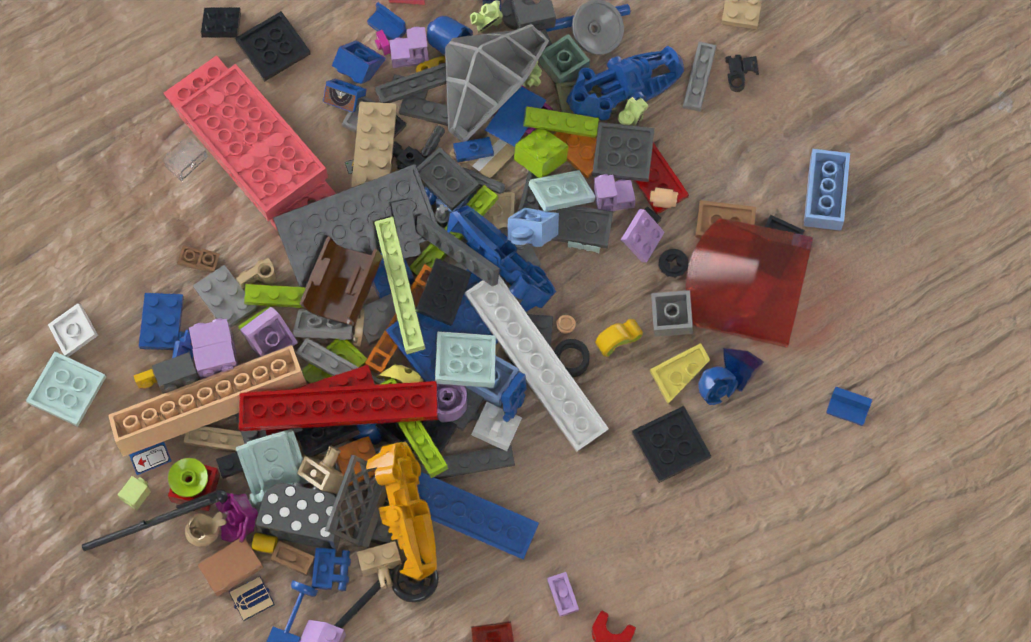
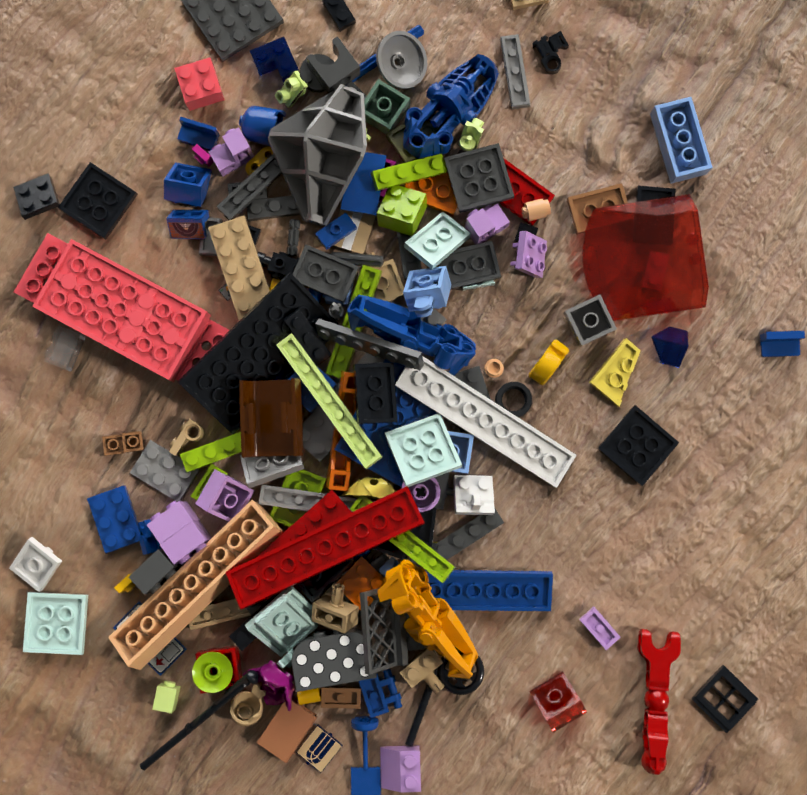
camera: 25 degrees left, 15 degrees up
tan tile [352,309,364,347] -> none
blue plate [501,372,527,422] -> none
black gear [658,249,689,278] -> none
blue cylinder [698,366,738,405] -> none

